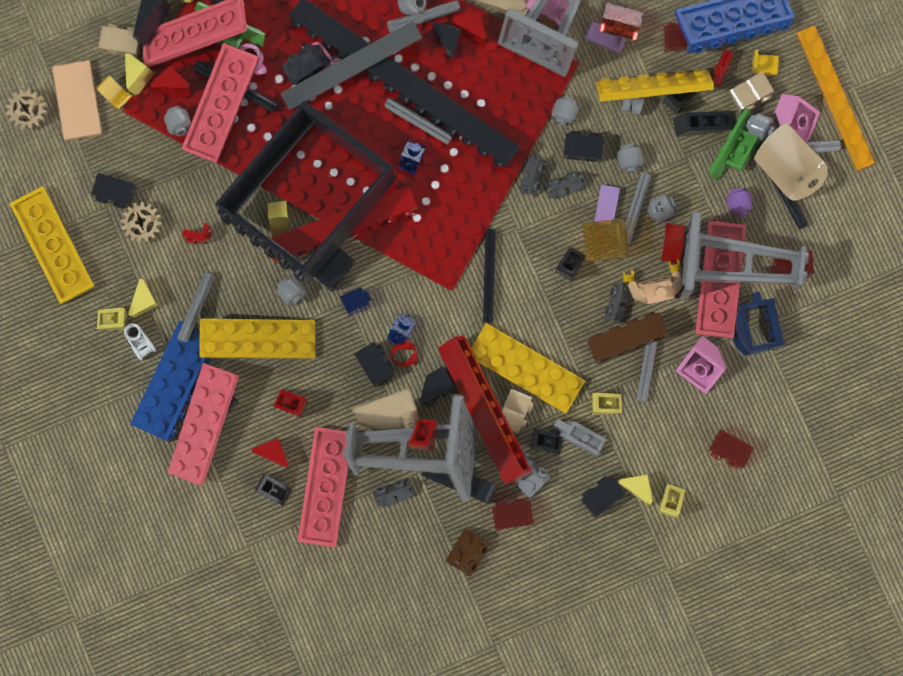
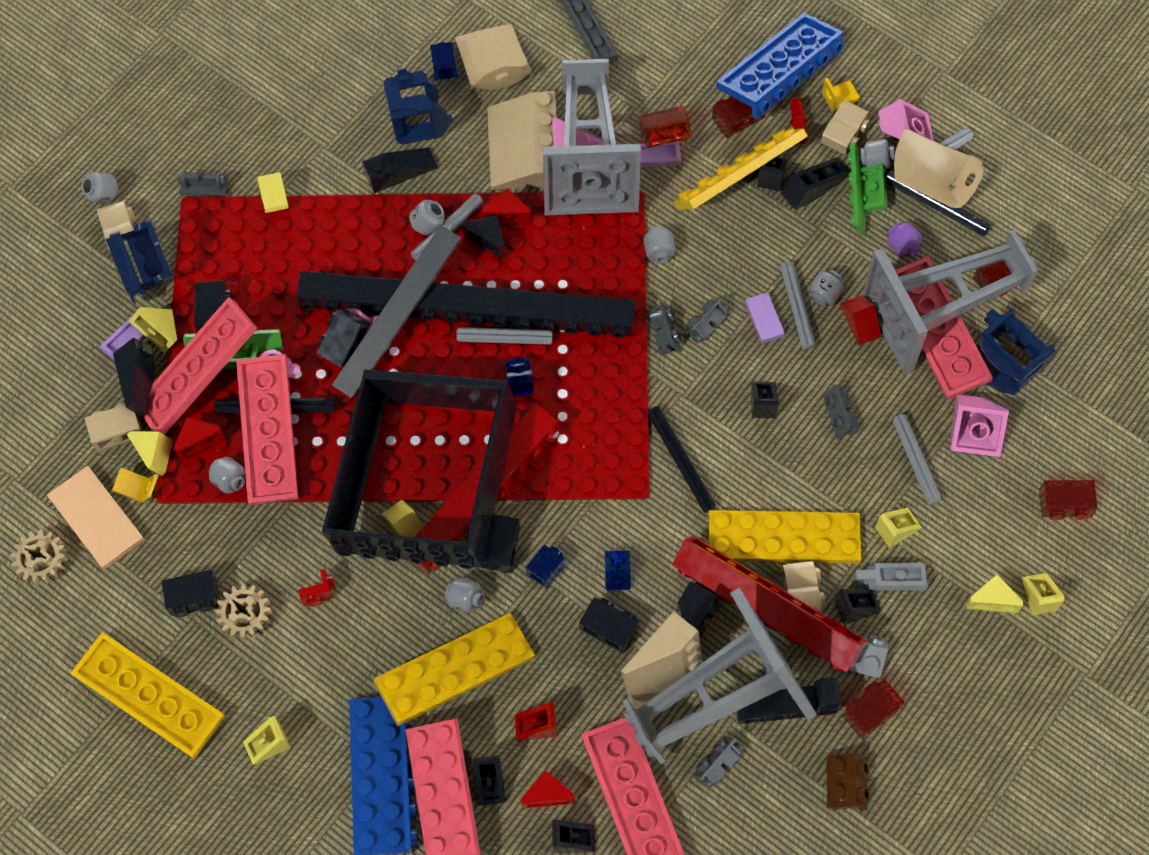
camera: 30 degrees left, 15 degrees down
white piece [124,323,157,361] -> none
light yellow slope [128,279,158,318] -> none
light grey axle [177,272,215,343] -> none
red piece [390,339,418,367] -> none
red slope [408,419,437,451] -> none
black brick [563,131,604,163] -> none
black brick [580,475,626,518] -> none
clear yellow brick [582,219,629,262] -> none
reddish brown brick [588,311,669,364] -> none
light grey head [617,144,643,173] -> none
light grey wheel [621,97,644,116] -> none
light nougat torso [623,260,683,304] -> none
light orange plate [796,25,875,171] -> none
none -> black slope [473,755,505,806]

